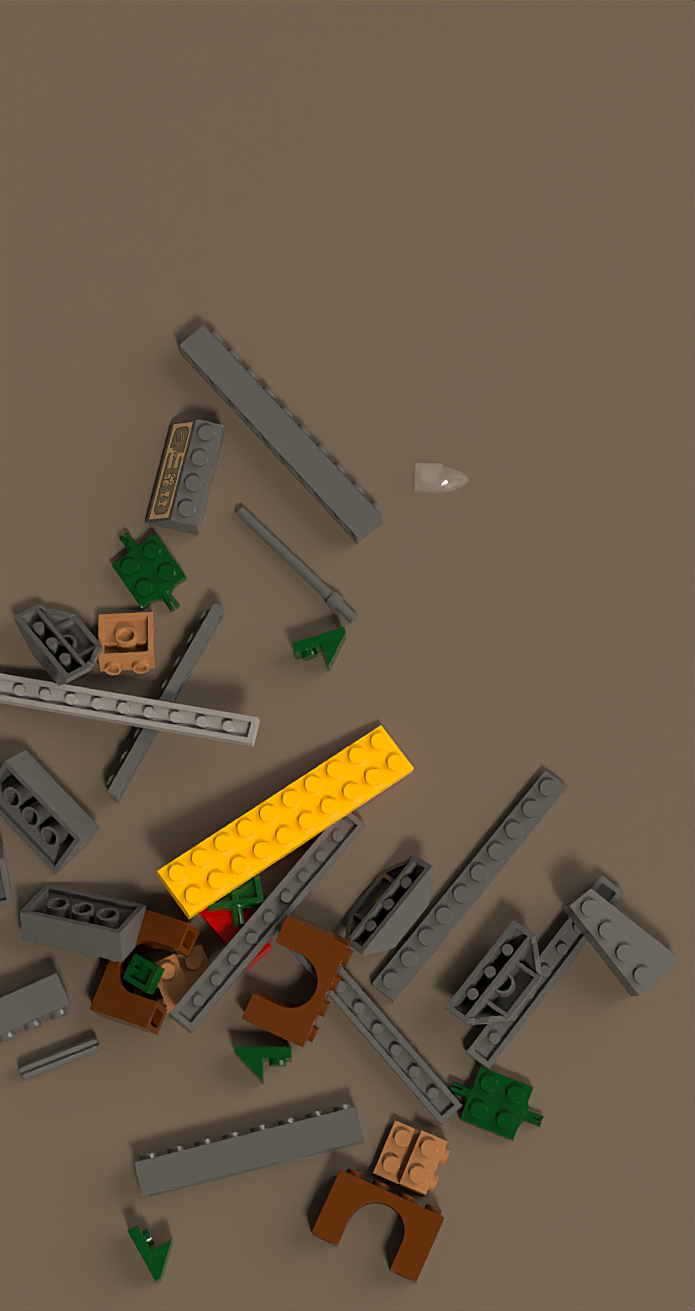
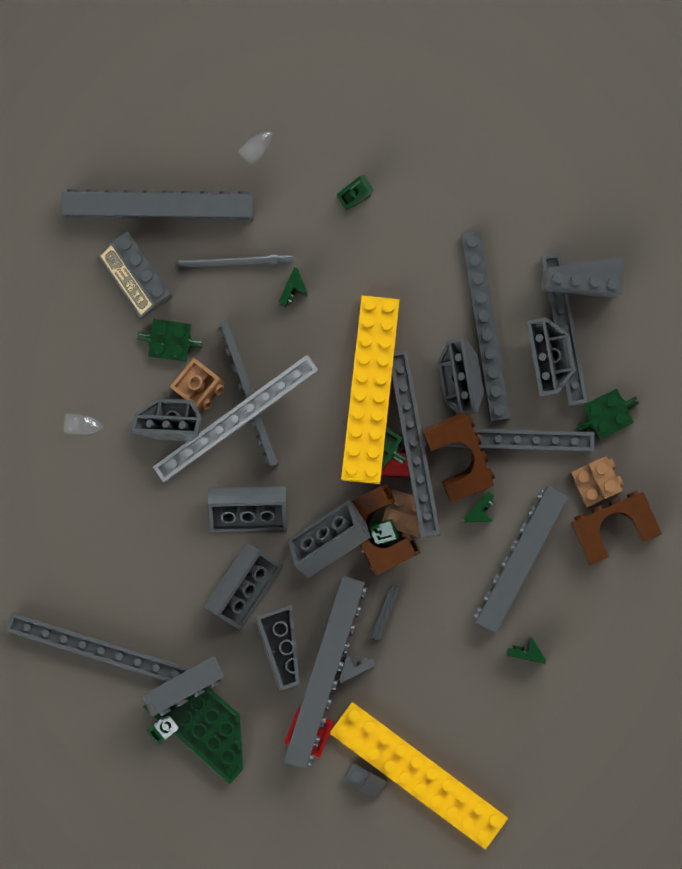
camera: 50 degrees left, 10 degrees up
none -> dark green slope [337,175,374,210]

